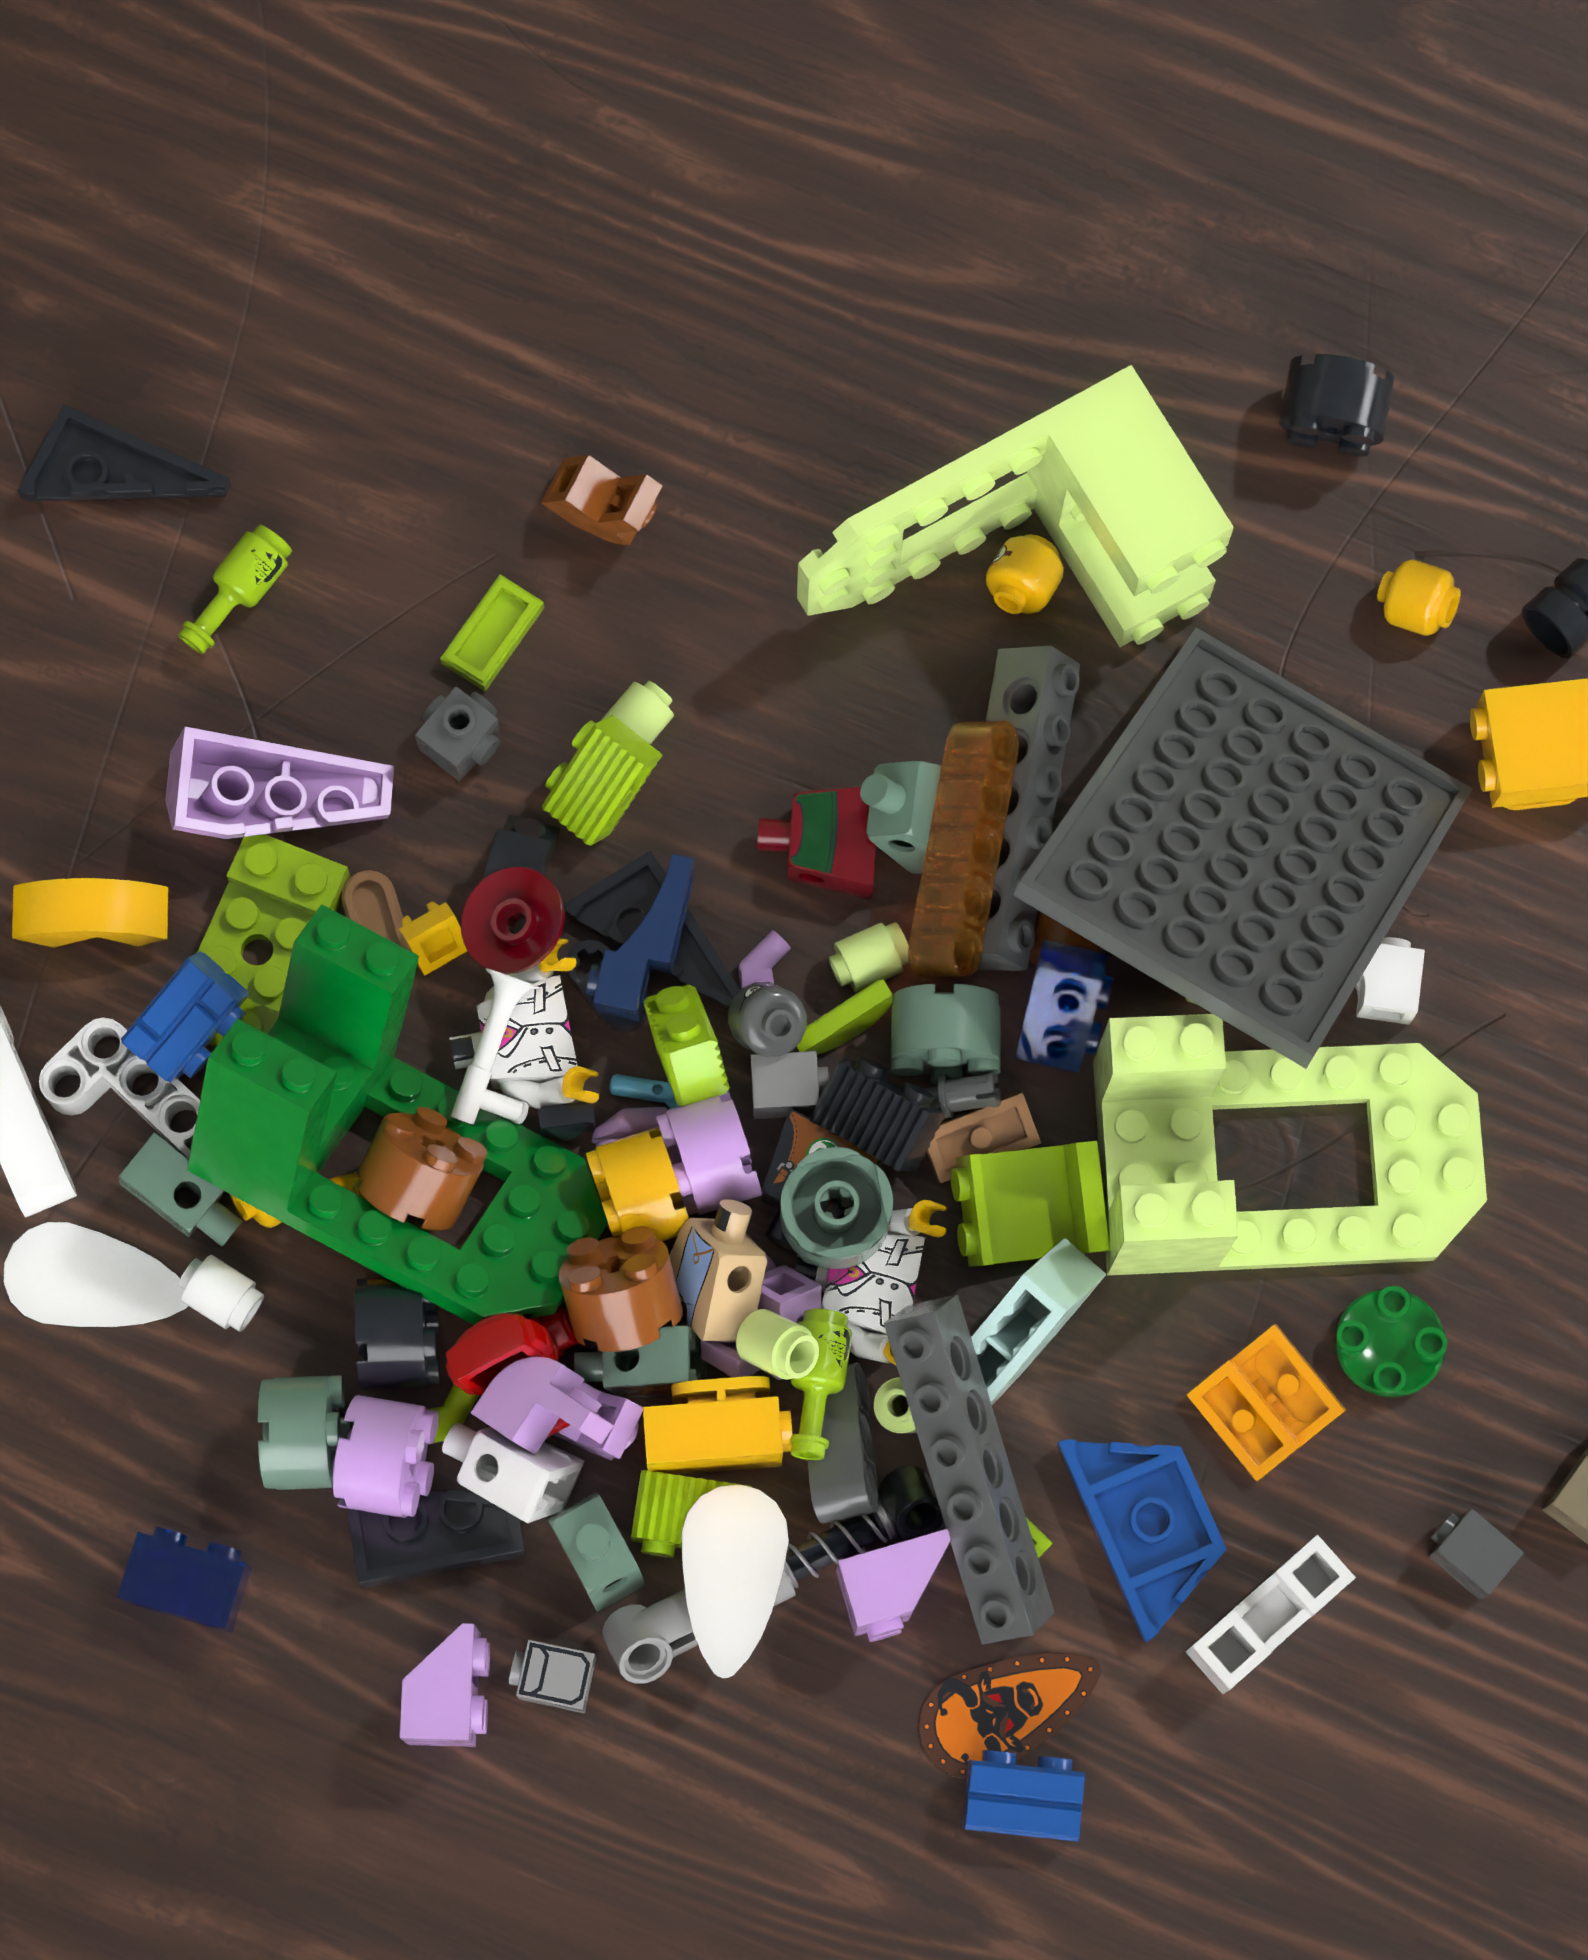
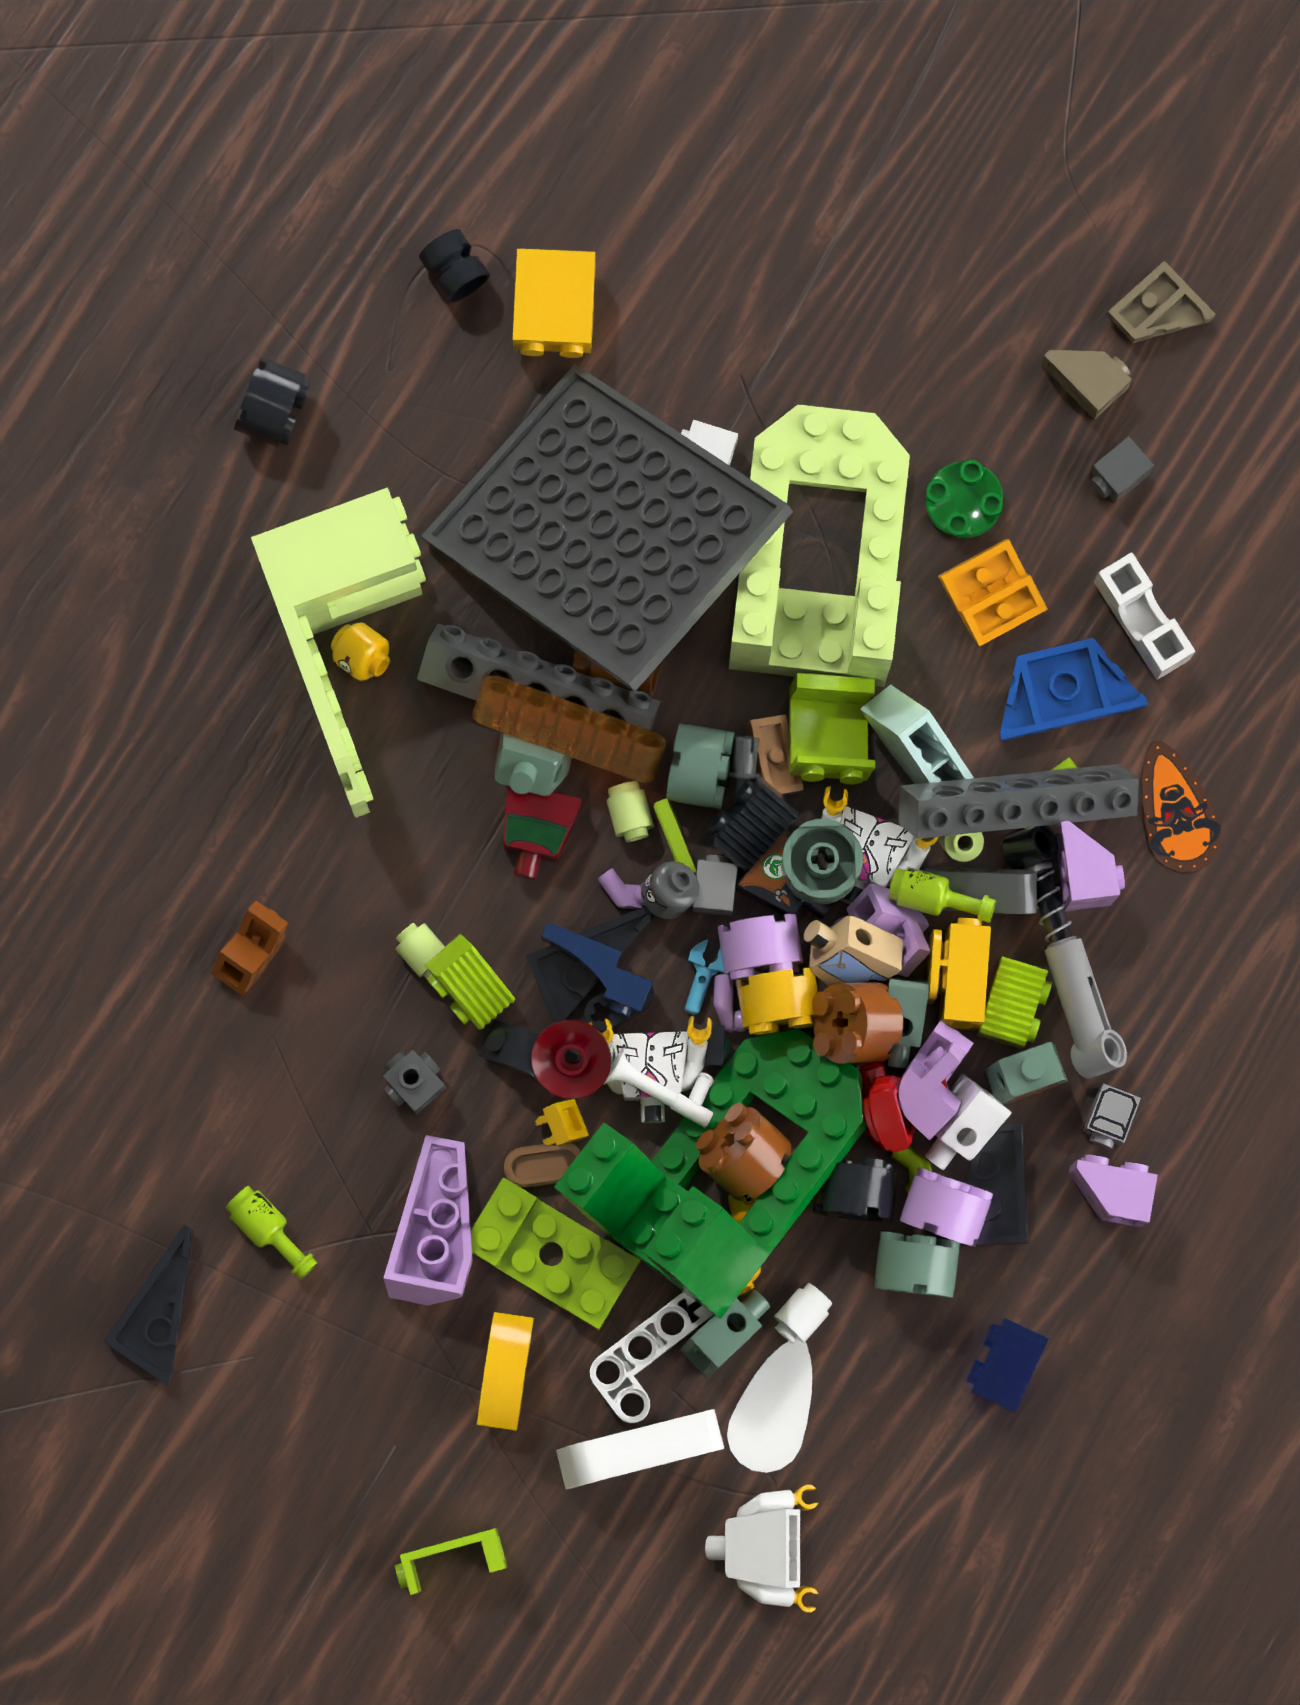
camera: 80 degrees left, 5 degrees up
blue brick [120,951,250,1083] -> none
lime tile [440,574,545,692] -> none
lime brick [643,985,730,1107] -> none
white sticker [682,1484,789,1678] -> none
yellowish green brick [736,1309,819,1380] -> none
blue brick [962,1750,1085,1842] -> none
clear blue brick [1015,940,1113,1073] -> none
yellow head [1377,559,1461,636] -> none

